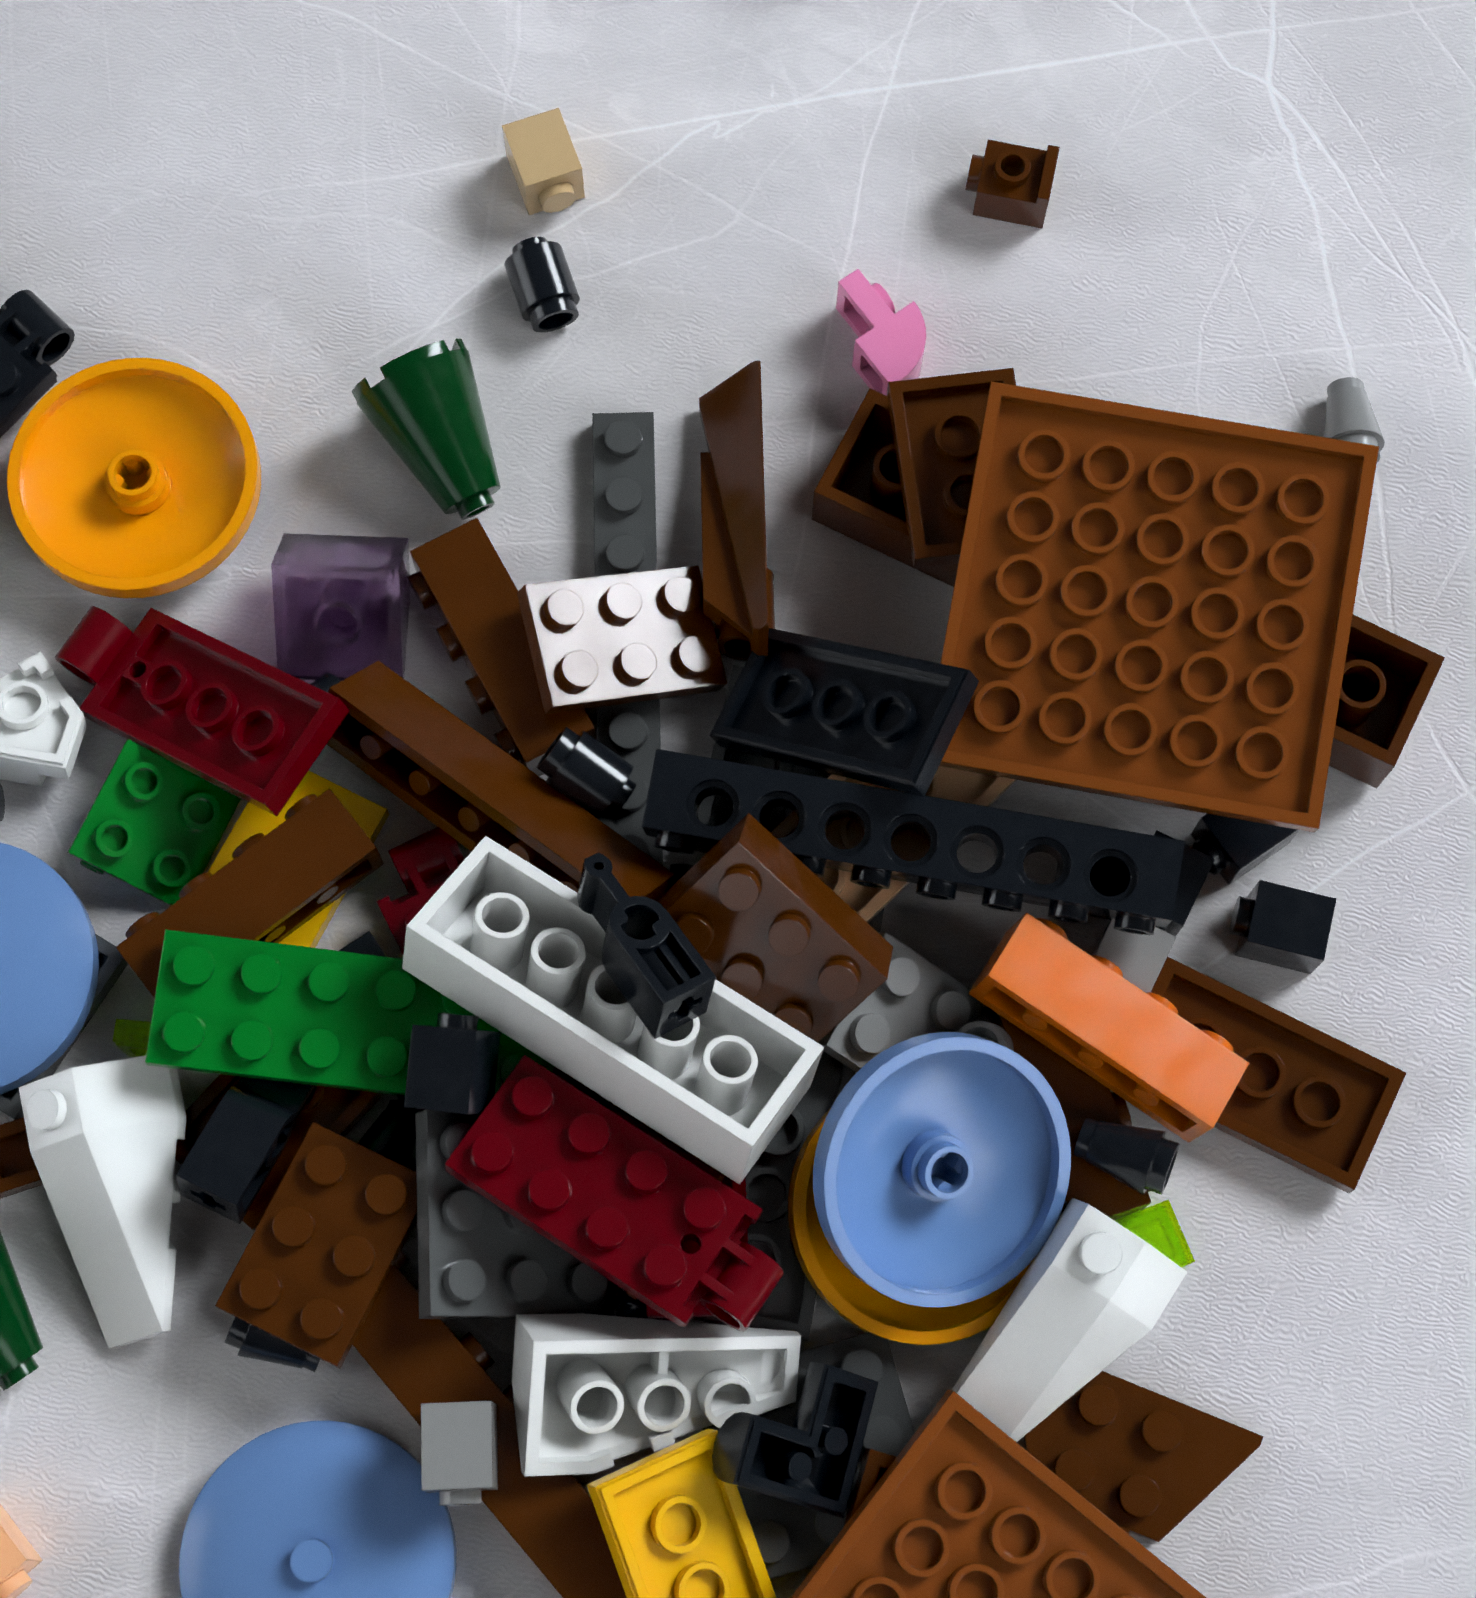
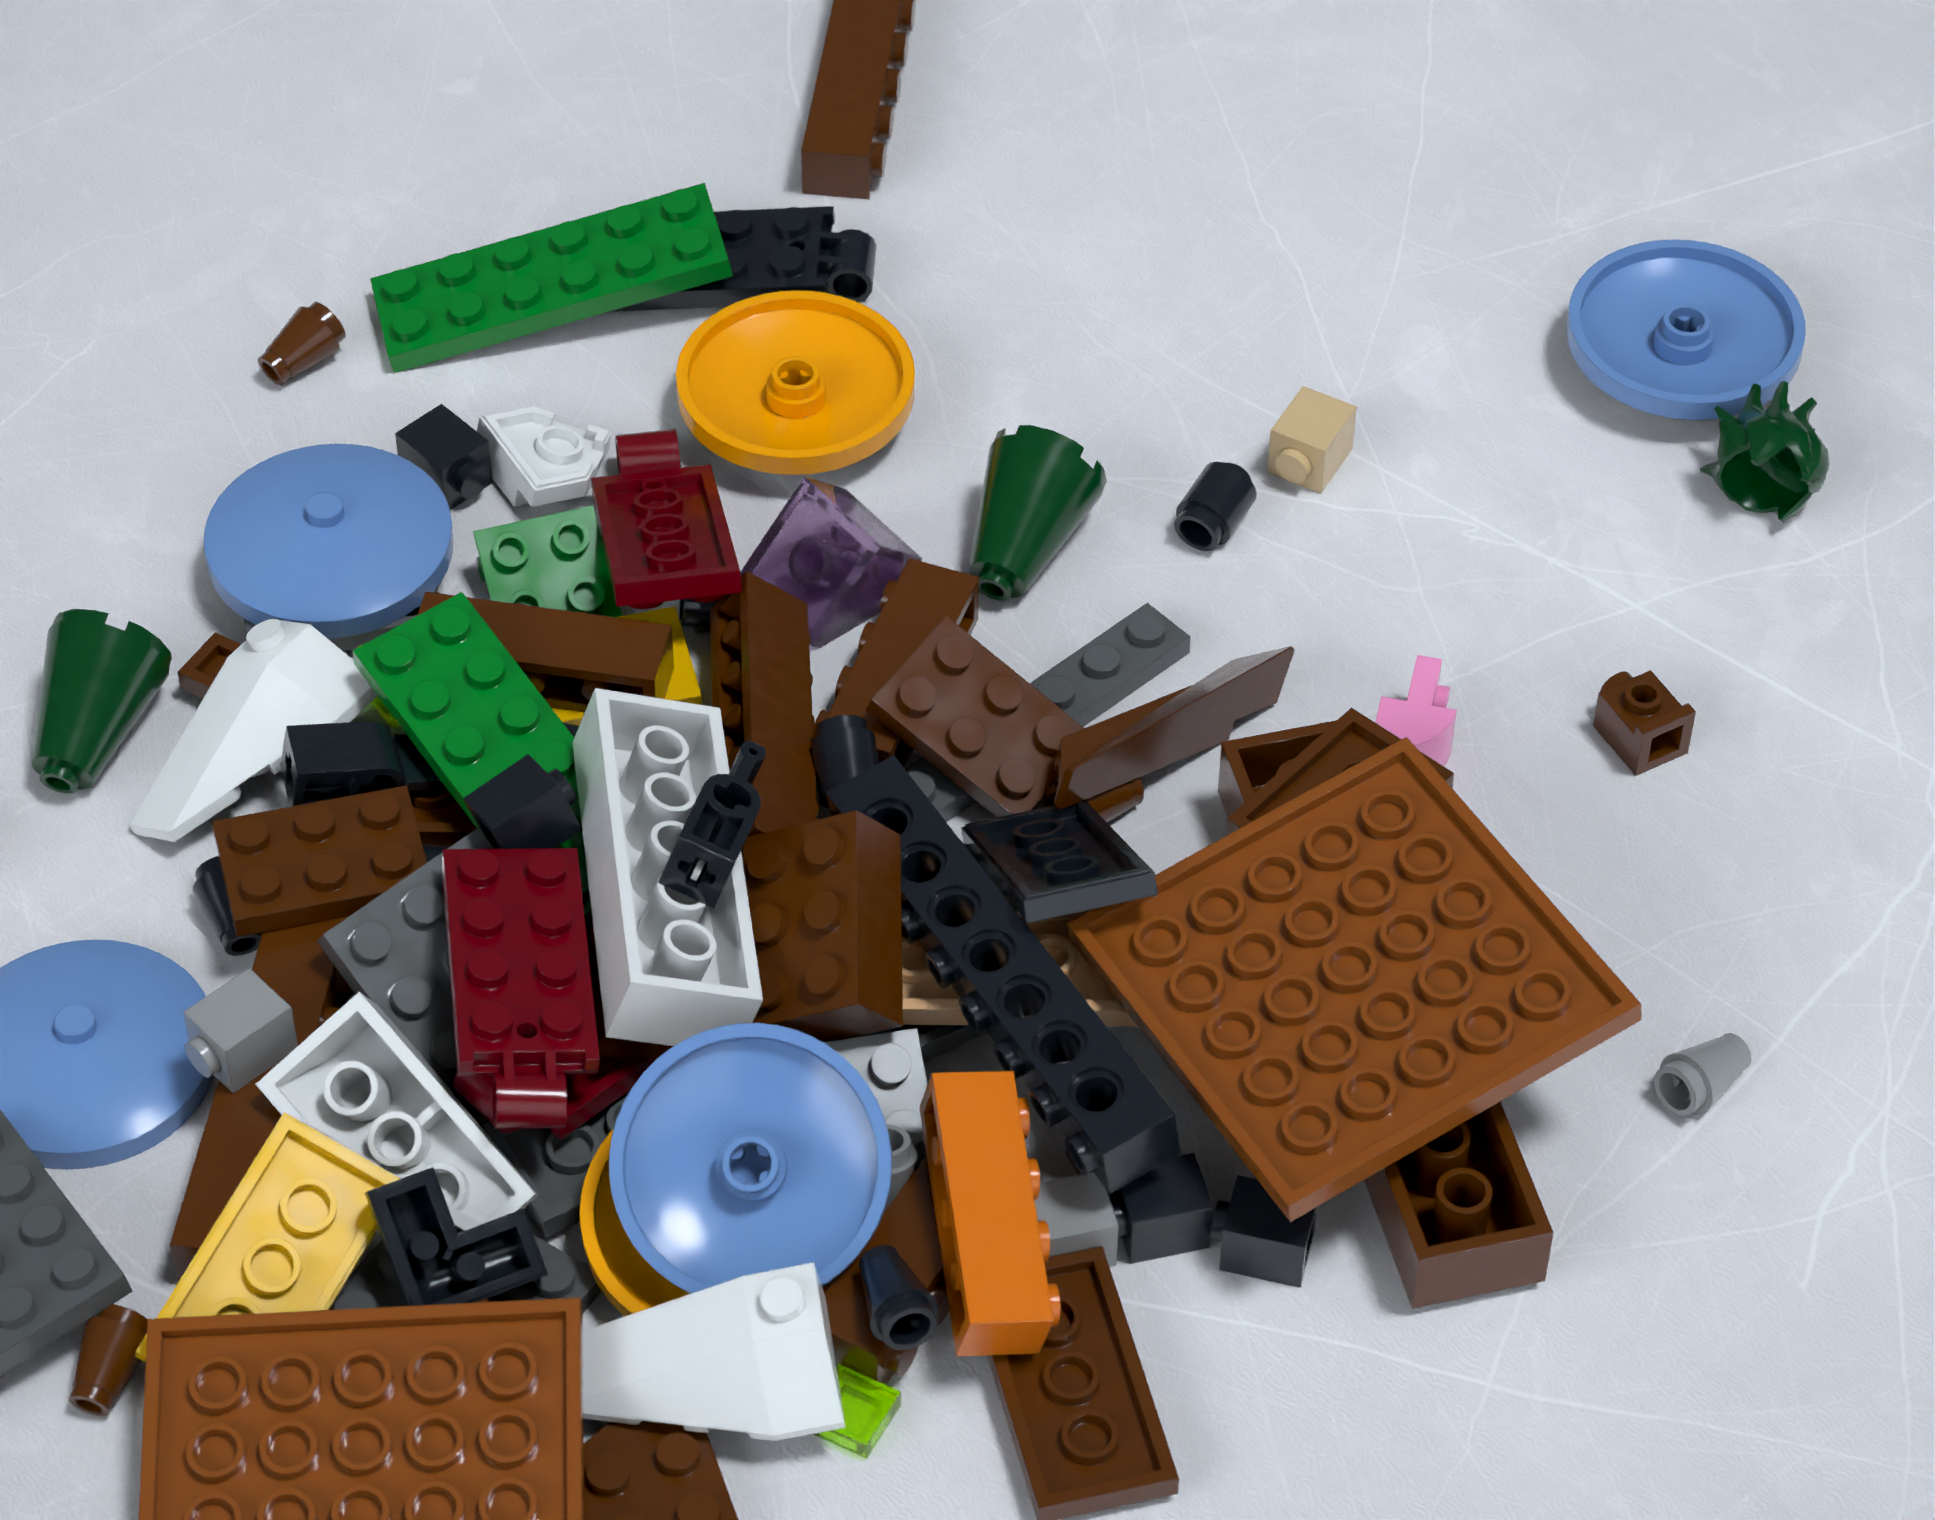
camera: 50 degrees right, 25 degrees down
black brick [1230,880,1336,974] -> none

